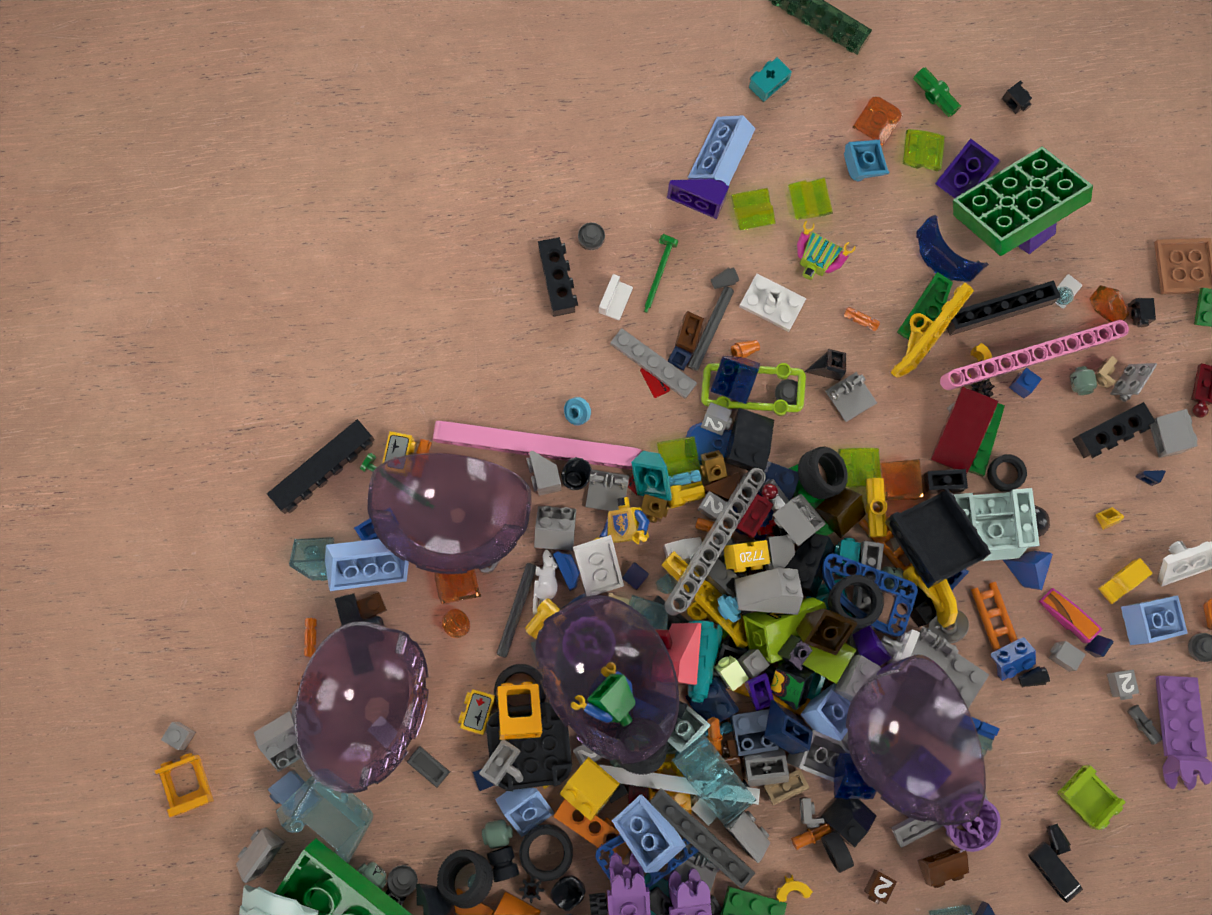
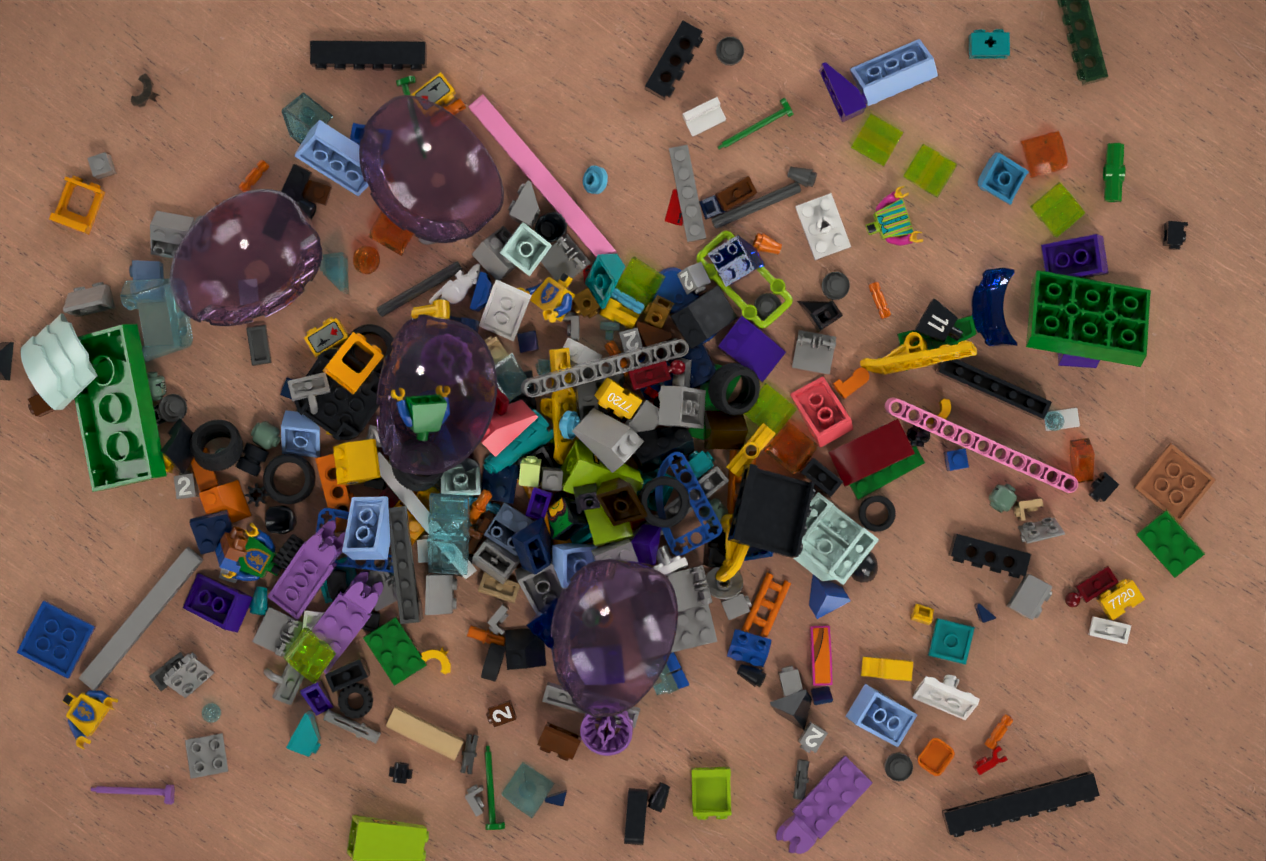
camera: 50 degrees right, 10 degrees up
none -> clear smoke piece [131,74,160,108]
none -> clear light blue slope [319,252,349,294]
none -> light aqua slope [499,222,552,276]
none -> light grey bracket [562,312,580,340]
none -> clear light blue tile [600,322,620,340]
none -> dark purple slope [717,316,786,383]
none -> light grey brick [721,593,752,620]
none -> black slope [770,689,812,730]
none -> coral slope [790,376,853,448]
none -> dark grey plate [821,272,850,300]
none -> orange leg [832,368,869,399]
none -> black torso [913,299,963,342]
none -> teal tile [928,618,975,665]

